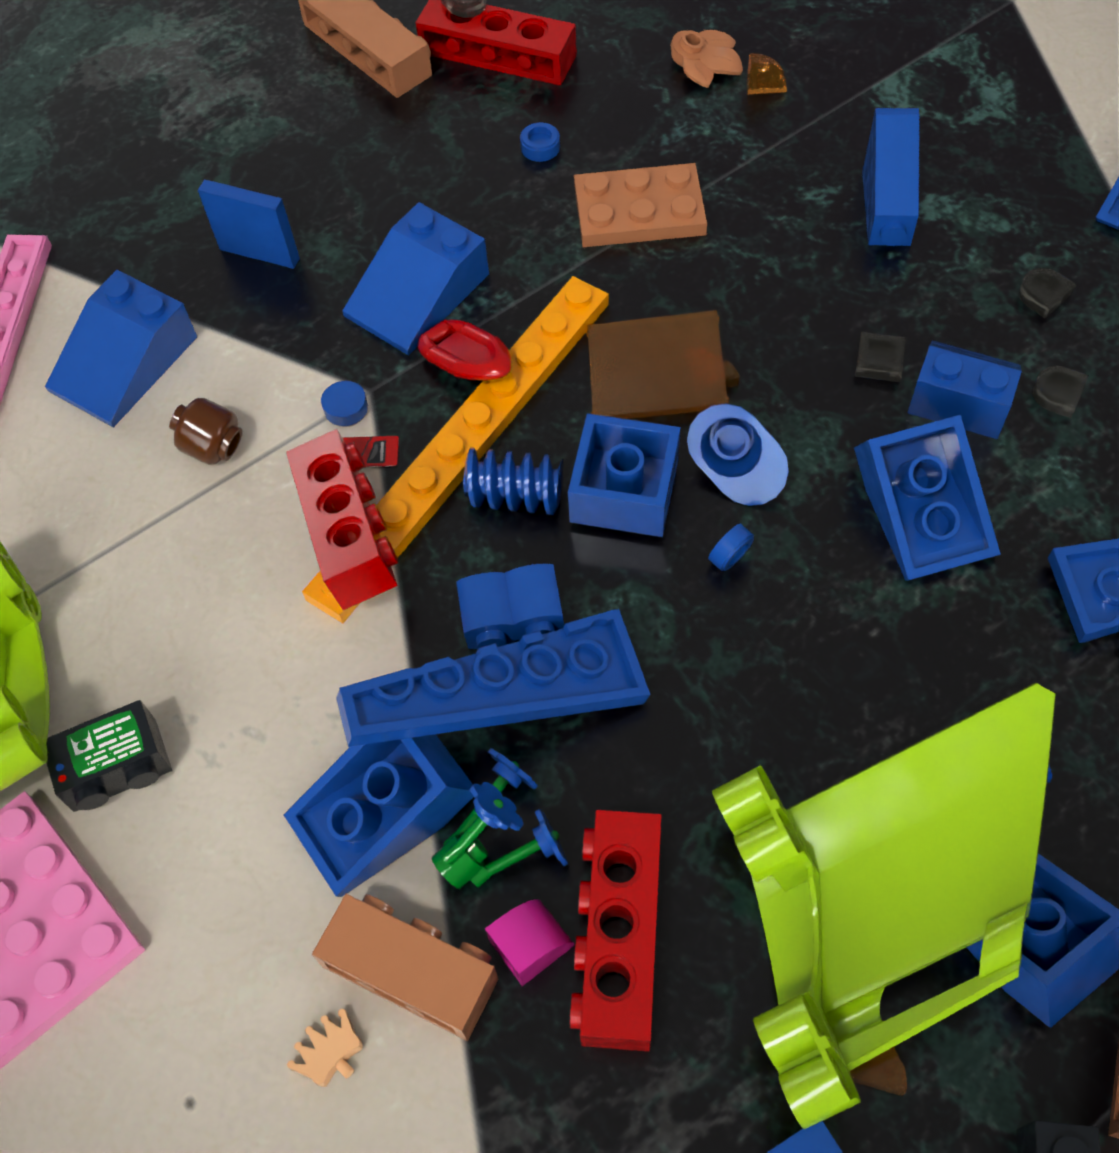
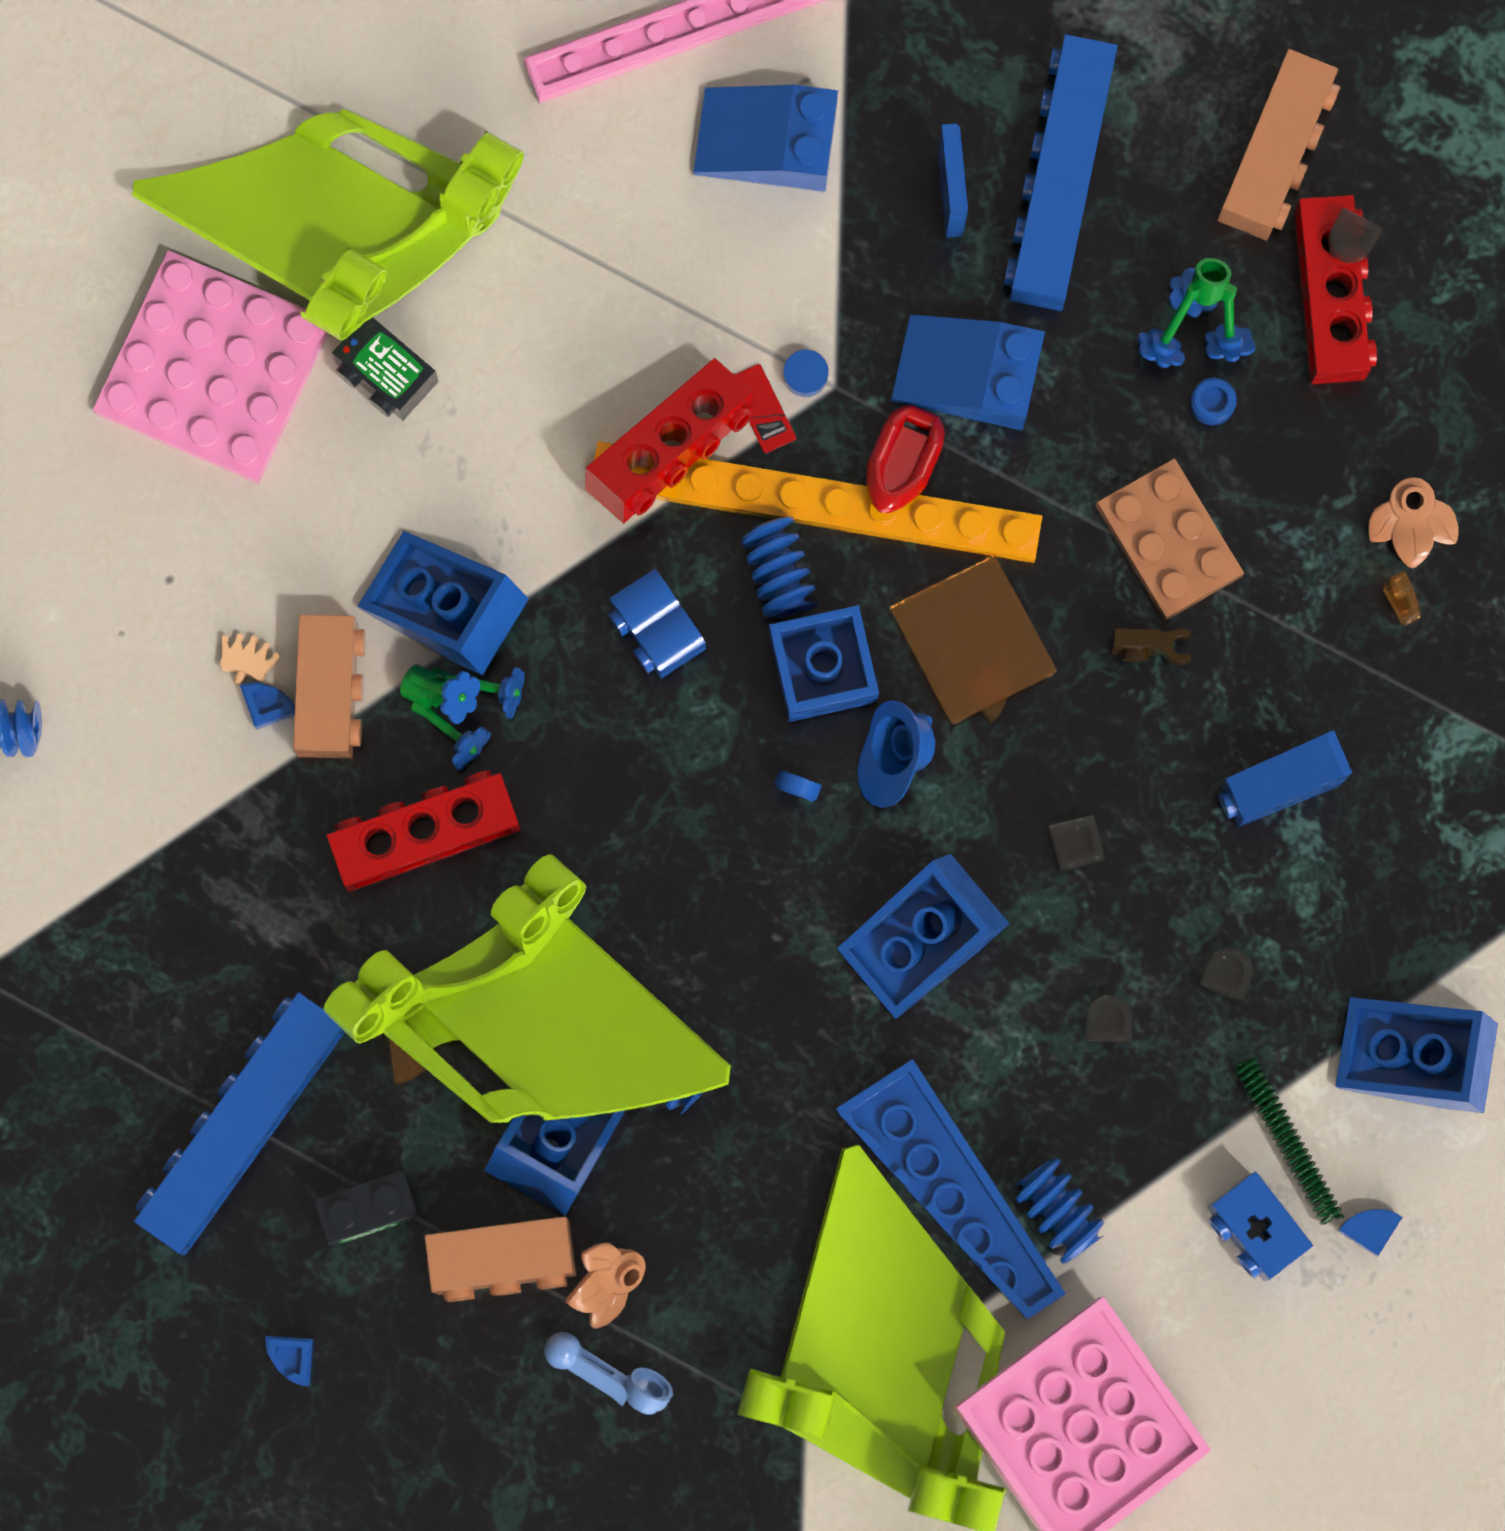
camera: 60 degrees right, 20 degrees up
reddish brown head [169,398,243,465] -> none
blue wing [336,609,651,747] -> none
dark pink brick [485,899,575,987] -> none
blue slope [908,340,1022,439] -> none
none -> blue tile [240,682,295,730]
none -> blue brick [1004,34,1118,311]
none -> dark brown plate [1110,629,1191,666]
none -> plant [1137,258,1255,368]

